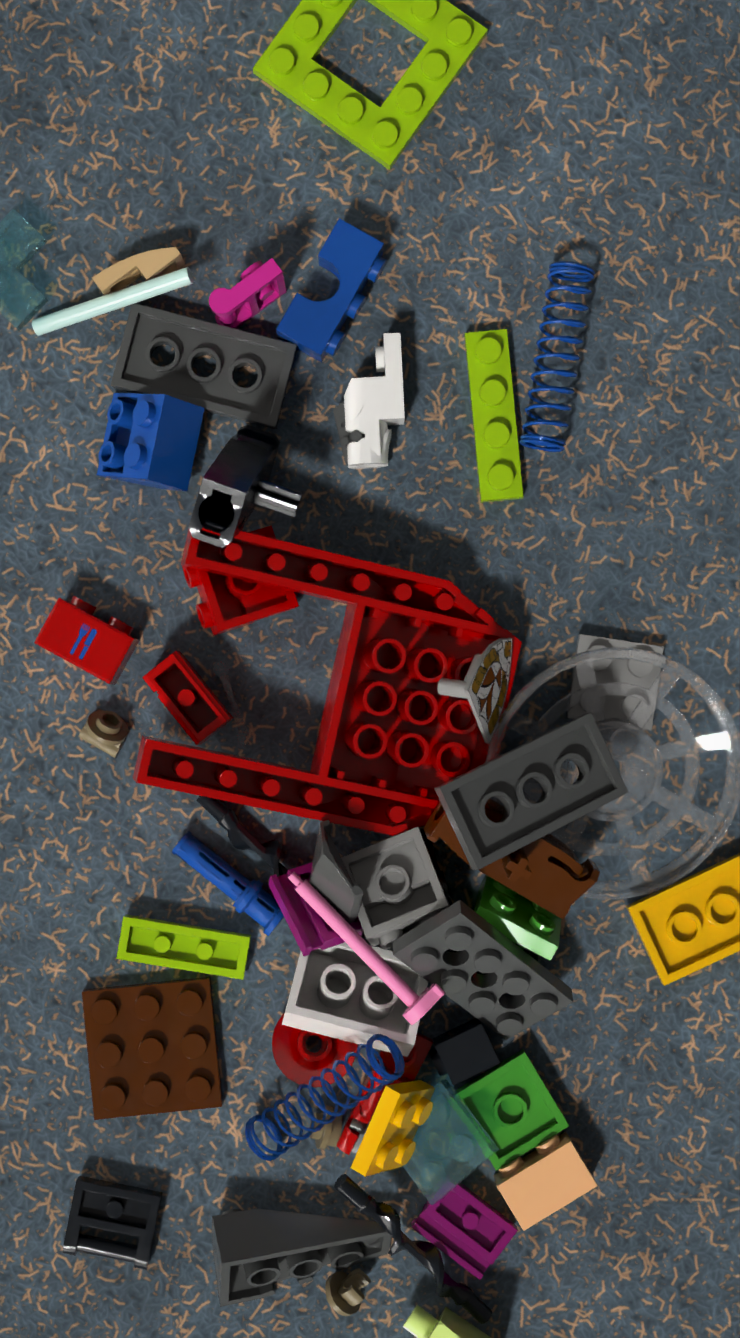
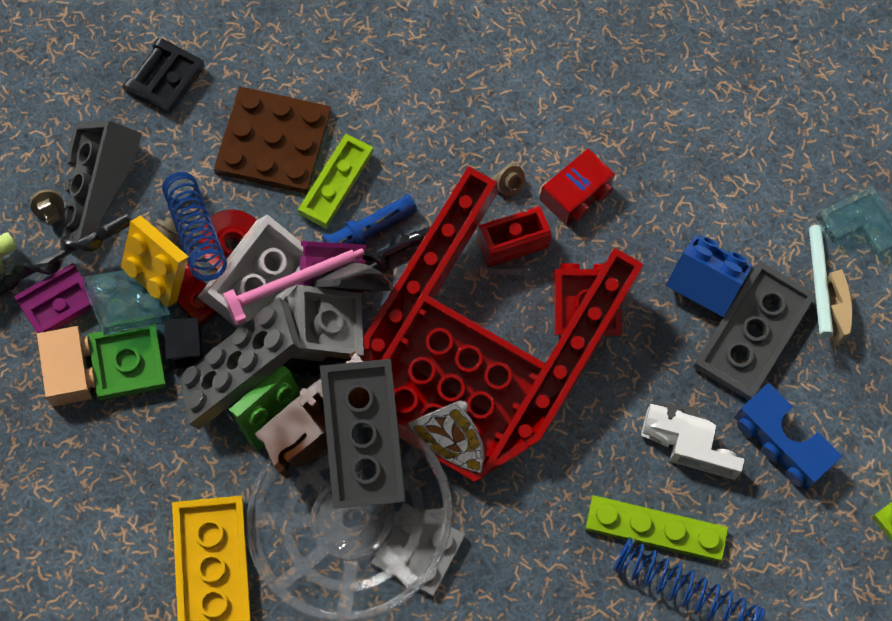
camera: 105 degrees right, 20 degrees down
black piece [188,425,303,548] -> none
dark pink plate [209,258,287,329] -> none

